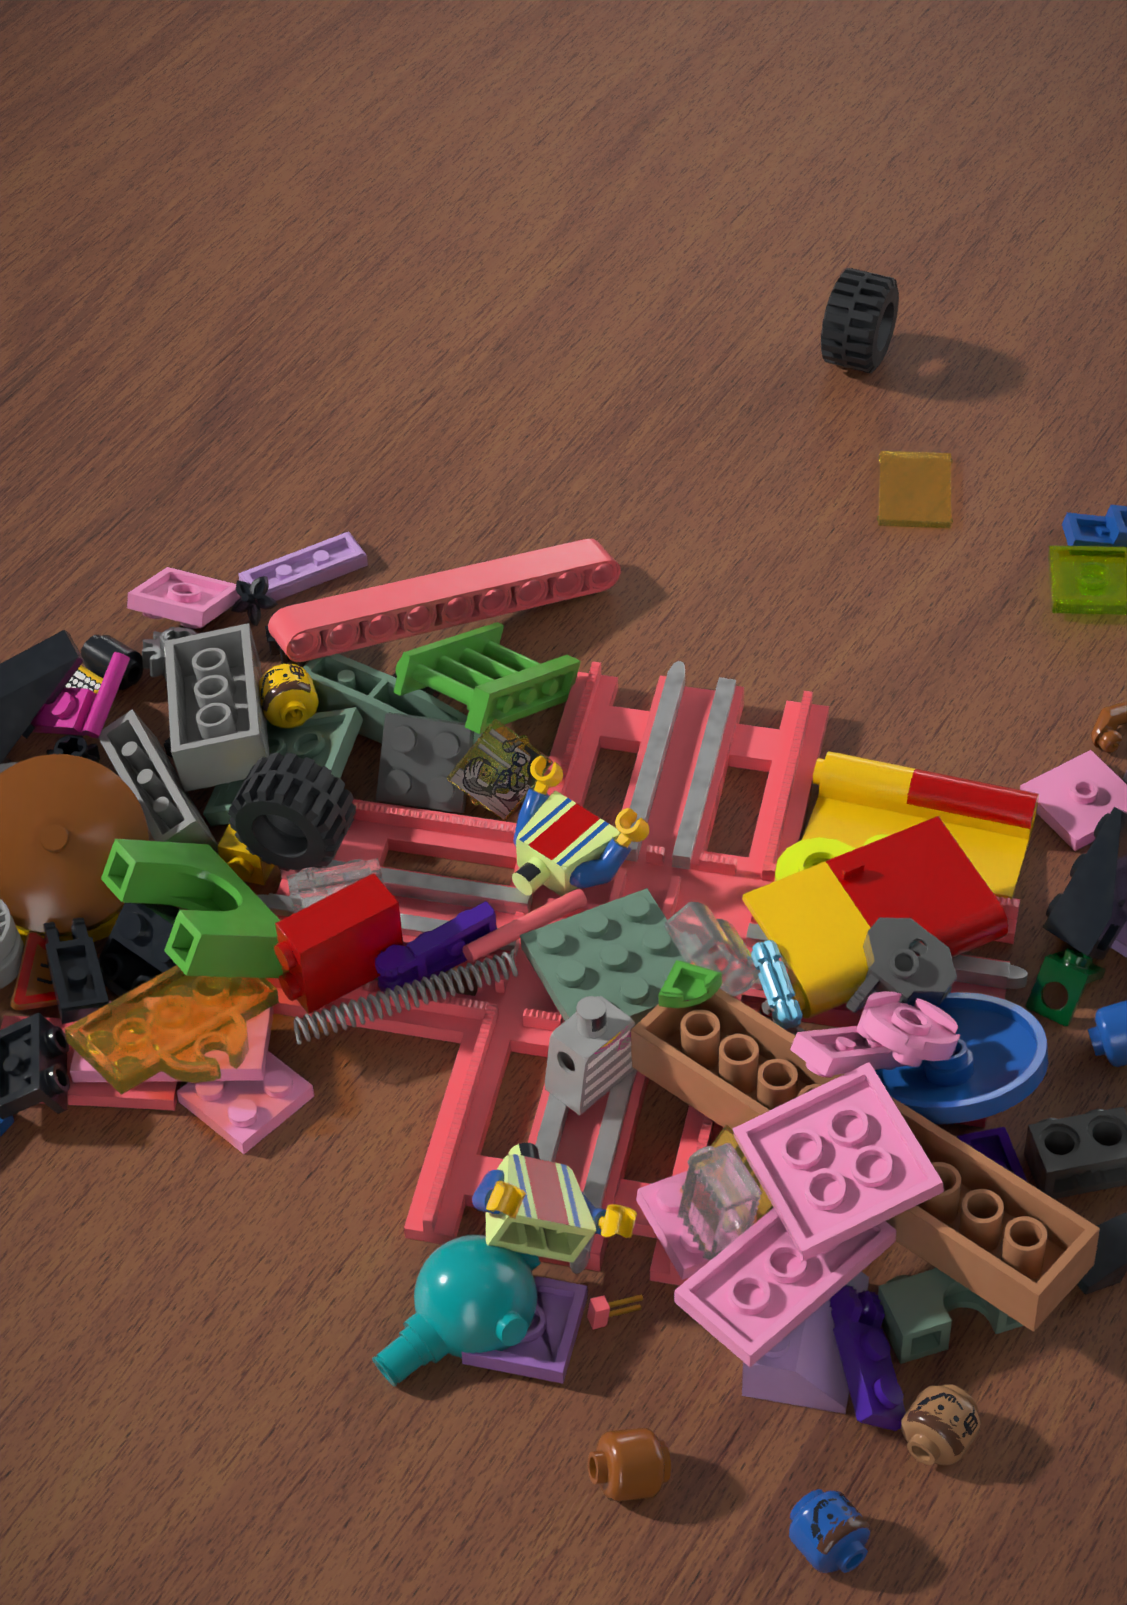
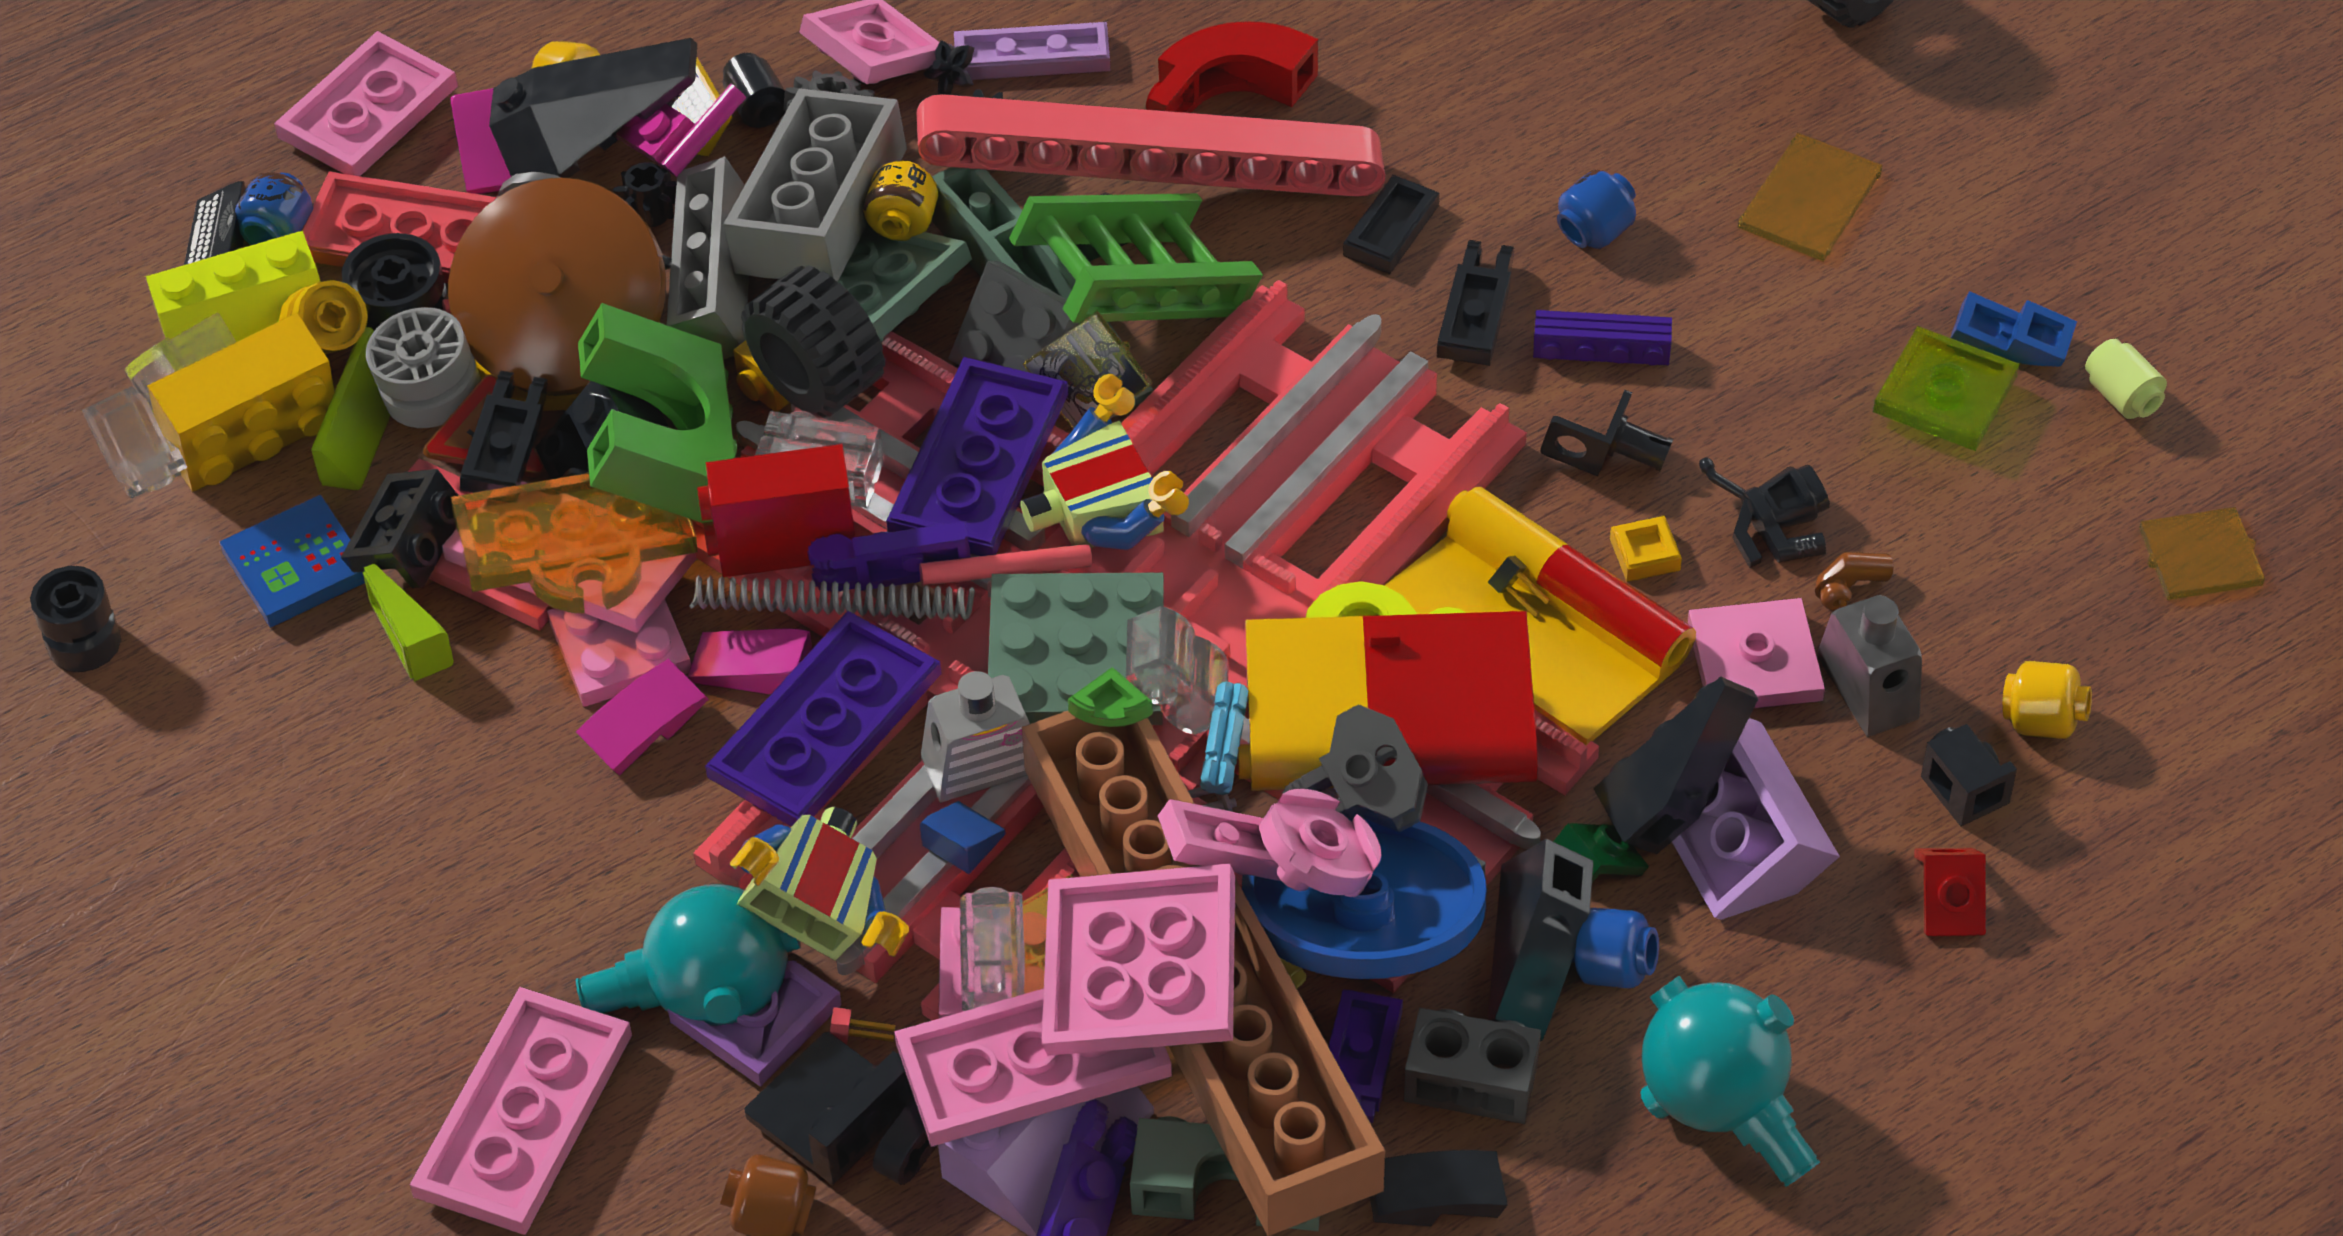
camera: 25 degrees right, 5 degrees up
none -> lime slope [363,563,454,682]
none -> bright pink plate [410,987,632,1235]
none -> dark pink slope [576,658,709,775]
none -> dark pink slope [688,629,812,694]
none -> dark purple tile [705,611,942,827]
none -> black bracket [744,1032,914,1185]
none -> black beam [873,1096,938,1185]
none -> dark purple tile [886,357,1068,556]
none -> blue slope [920,801,1006,874]
none -> red arch [1146,21,1318,113]
none -> black tile [1343,175,1440,274]
none -> black hinge [1437,240,1514,366]
none -> black piece [1488,556,1551,618]
none -> black slope [1488,839,1593,1042]
none -> dark purple piece [1533,310,1672,365]
none -> black bracket [1540,390,1673,477]
none -> blue head [1556,169,1636,249]
none -> yellow tile [1610,516,1682,582]
none -> black piece [1699,457,1830,568]

